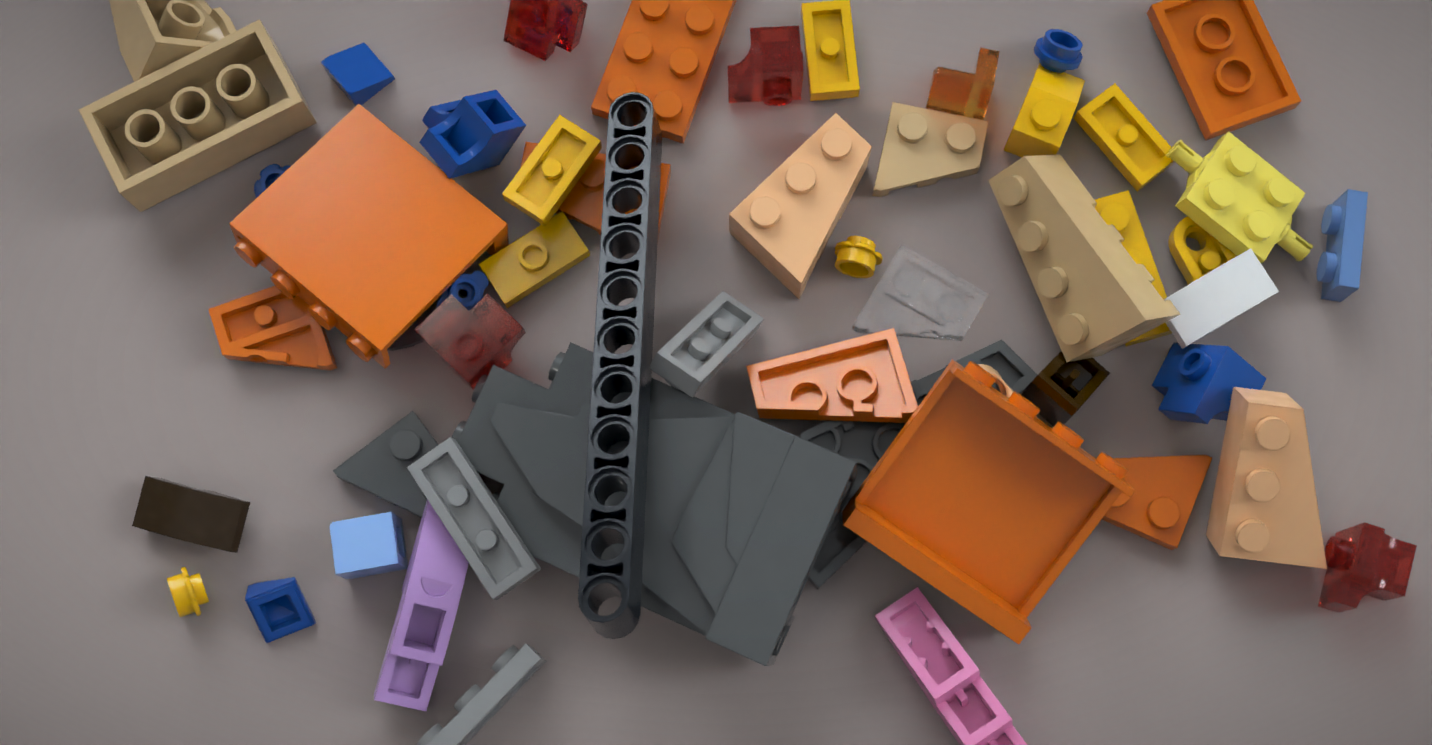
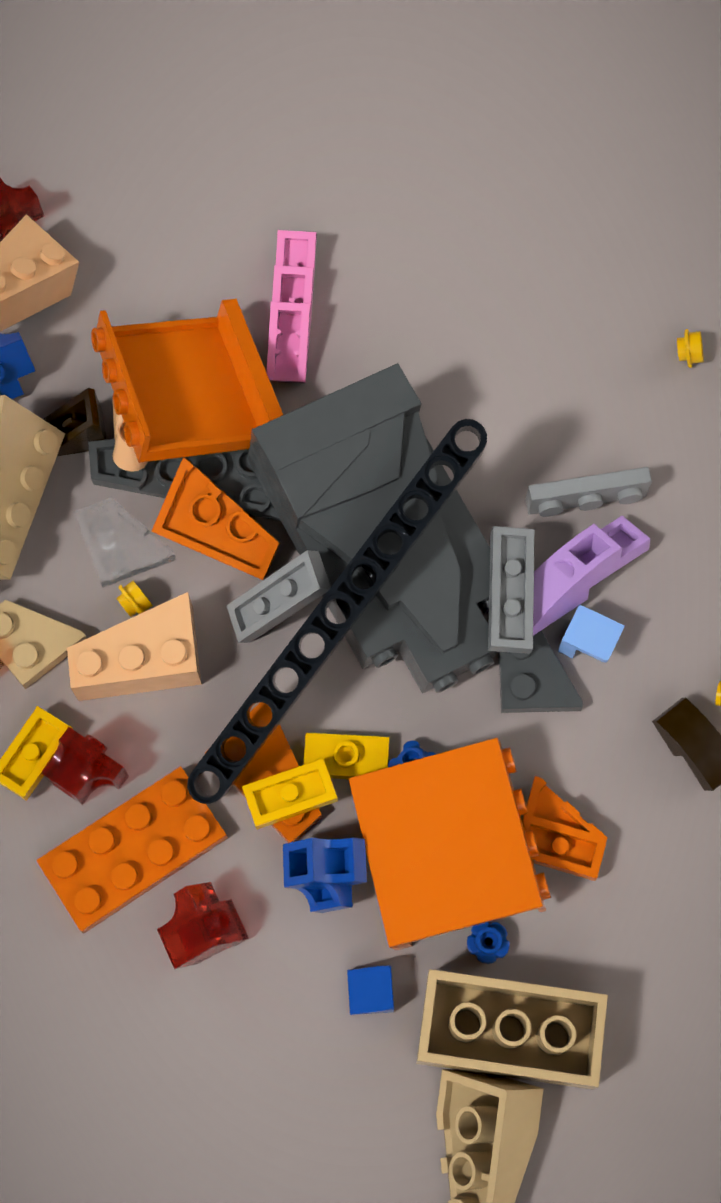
camera: 145 degrees left, 5 degrees down
blue slope [245,577,316,643] -> none
clear red brick [414,293,526,391] -> none
orange wing [1101,455,1212,550] -> none

